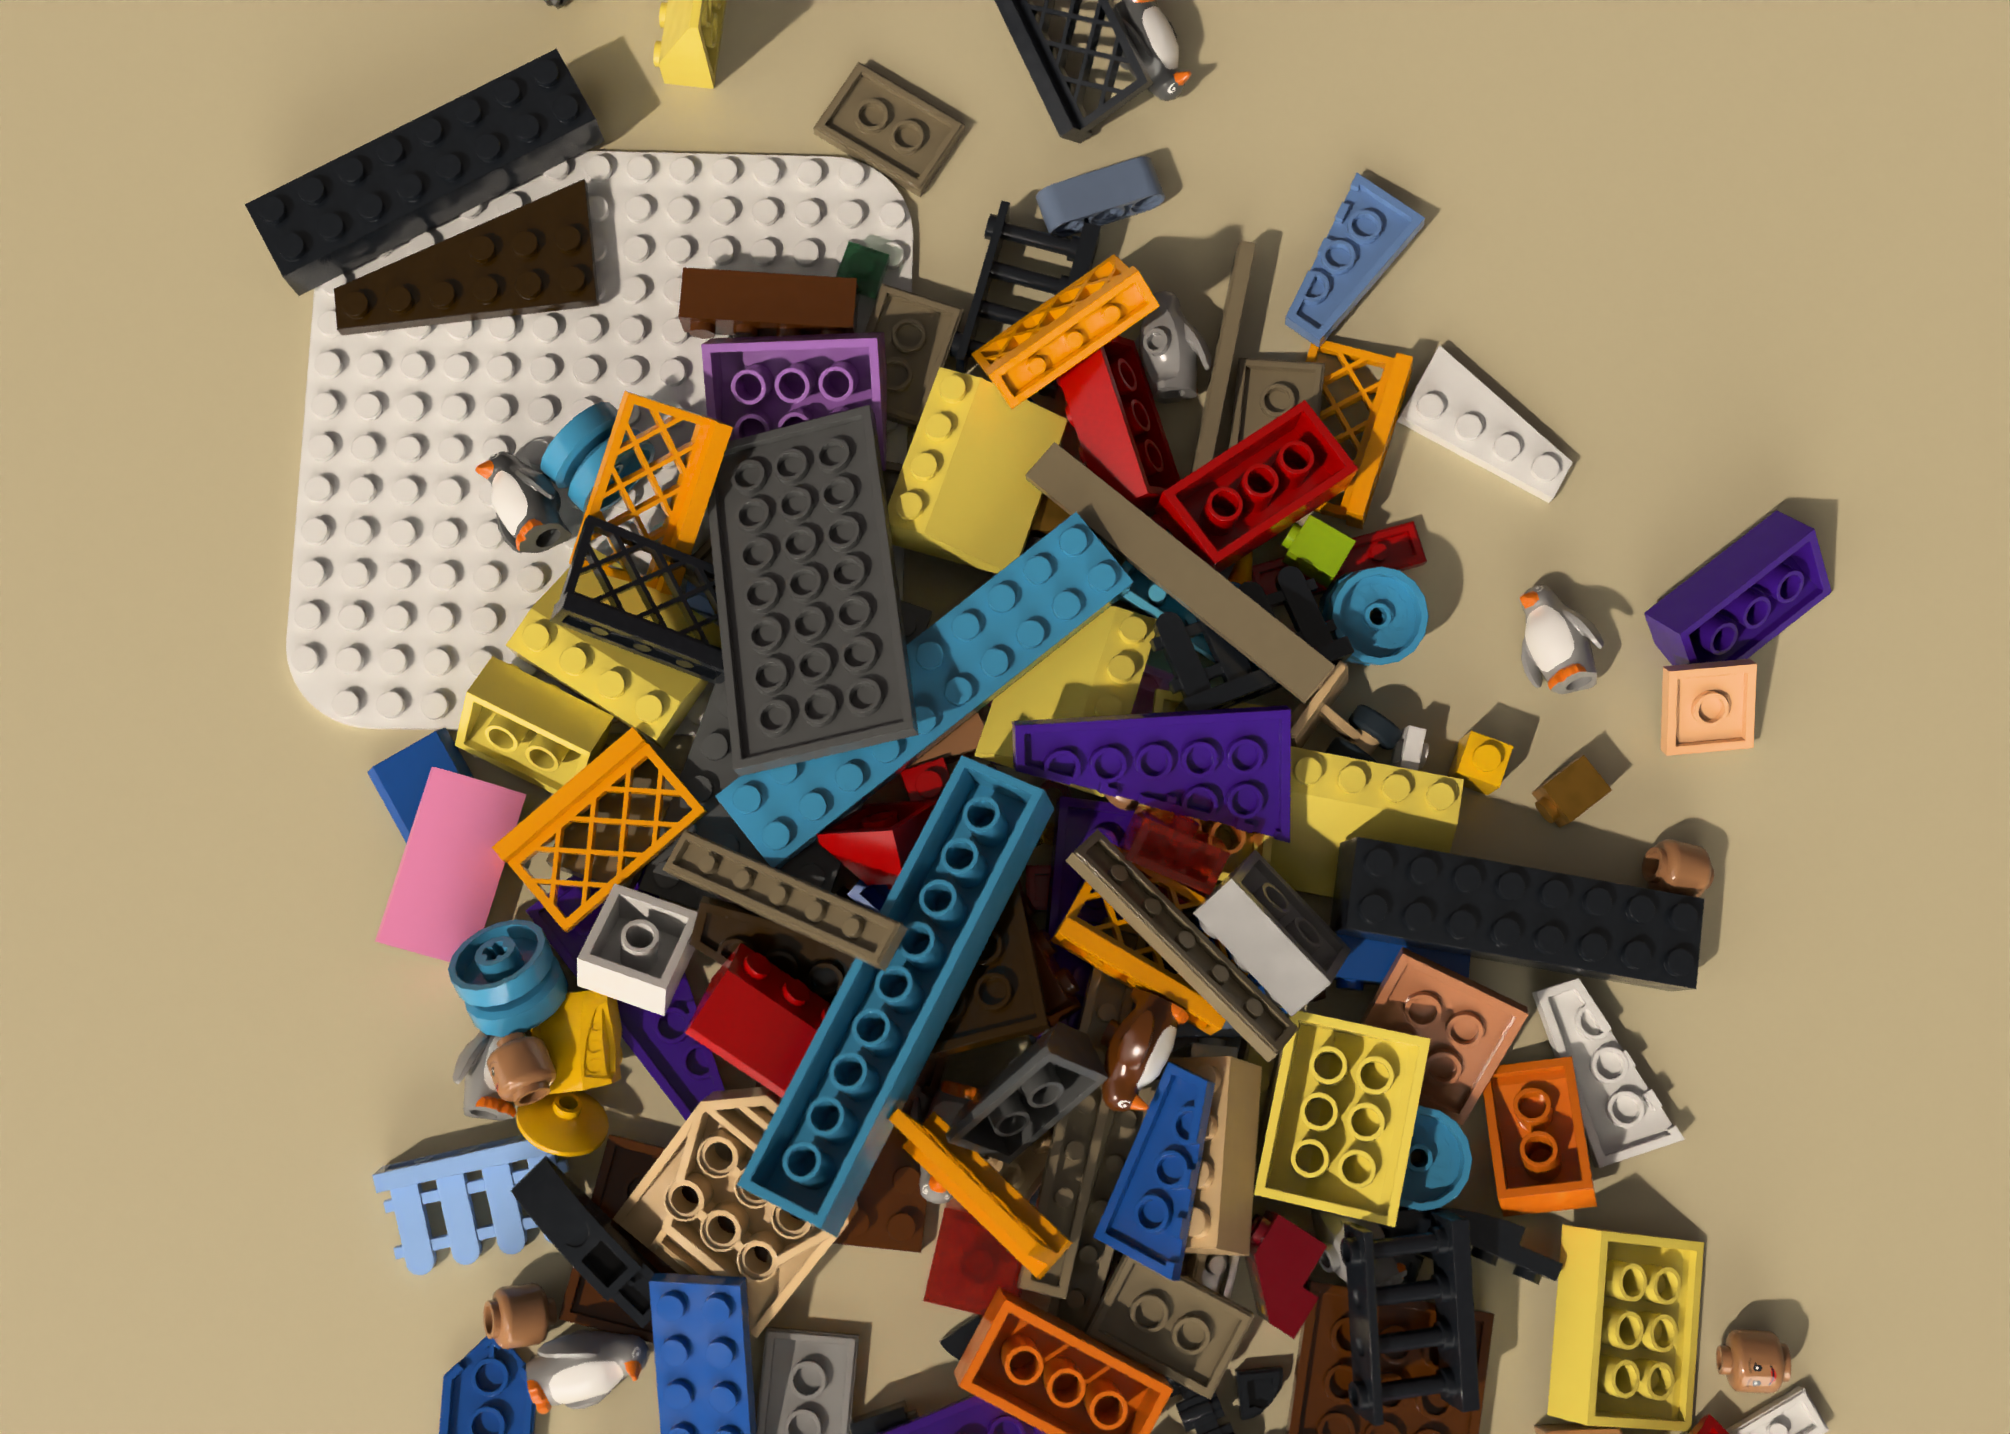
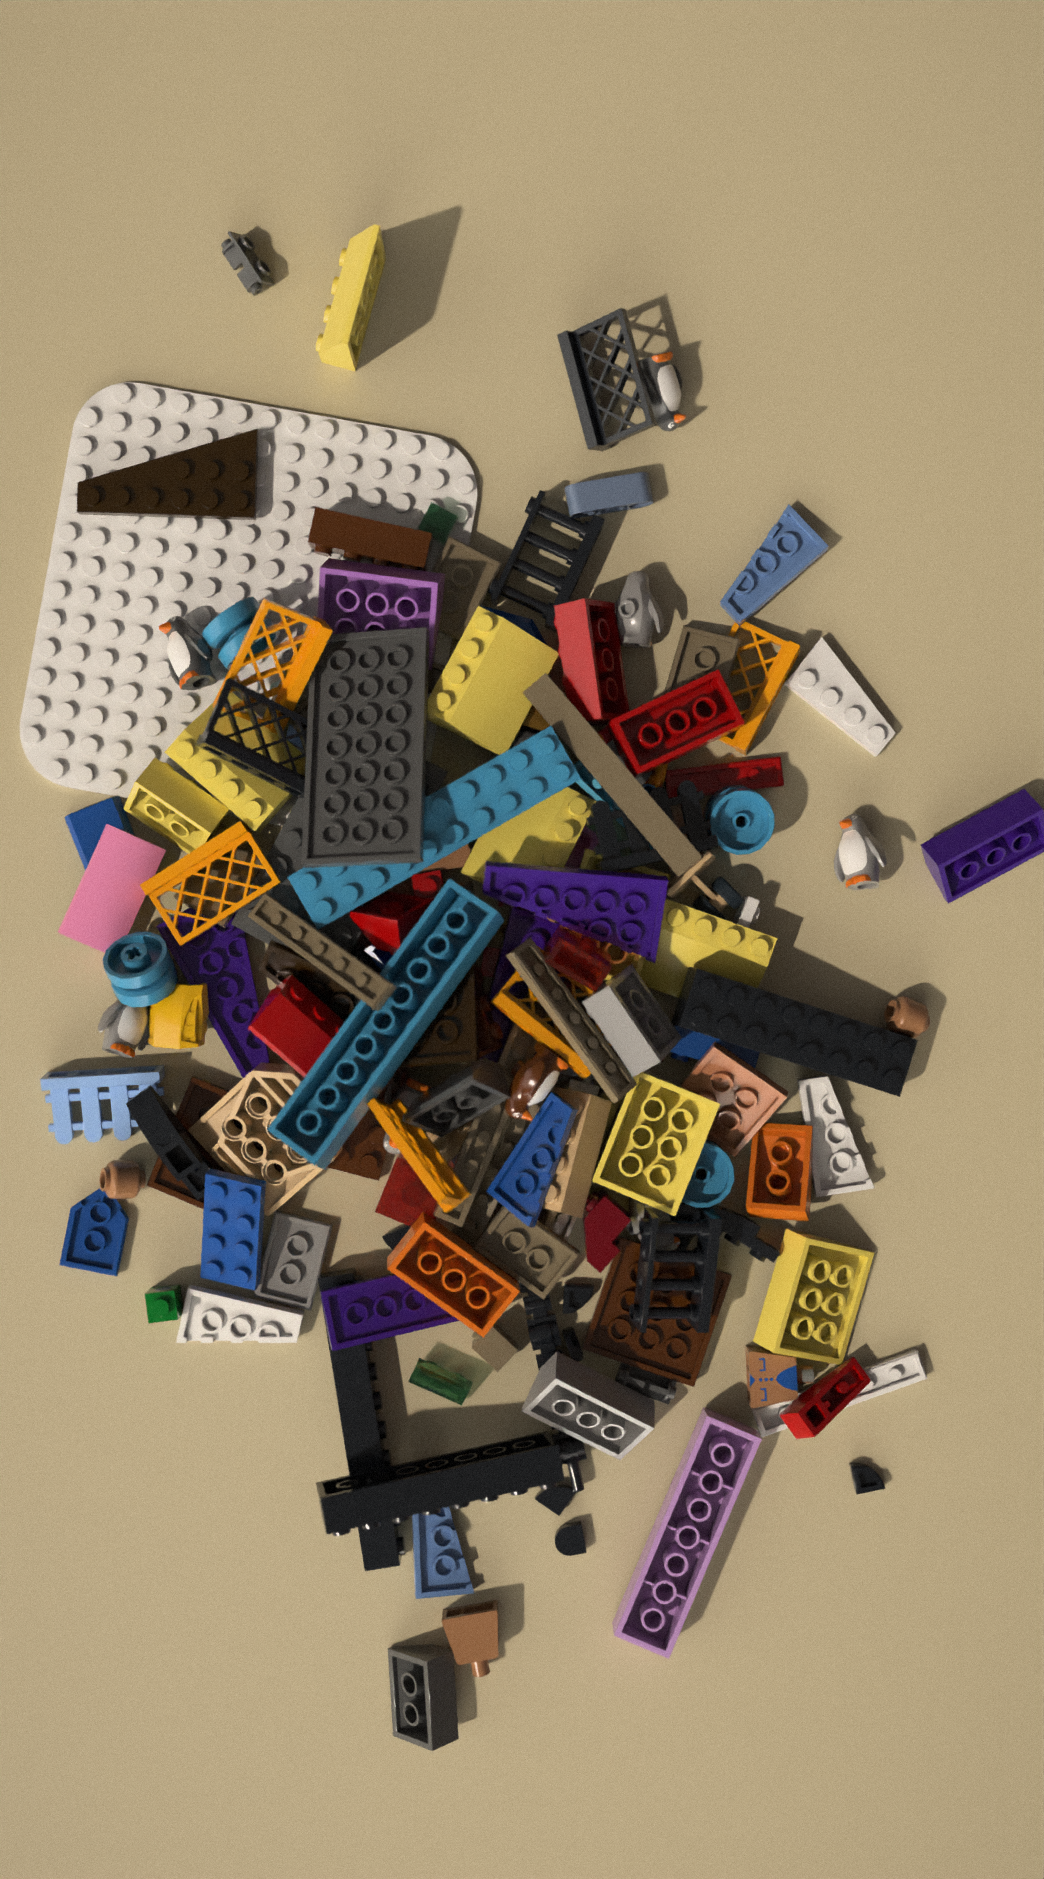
camera: 10 degrees right, 10 degrees up
black brick [245,48,605,296] -> none
medium nougat head [487,1032,557,1106] -> none
yellow dish [516,1091,609,1157] -> none
animal [526,1330,650,1414] -> none
white brick [577,883,698,1016] -> none
dark tan tile [813,62,965,197] -> none
light orange fence [971,254,1160,409] -> none
dark tan tile [1190,240,1256,474] -> none
lime brick [1282,514,1356,588] -> none
yellow brick [1447,731,1514,795] -> none
pearl gold brick [1532,755,1612,828] -> none
light nougat plate [1661,659,1757,756] -> none
medium nougat head [1716,1329,1791,1393] -> none

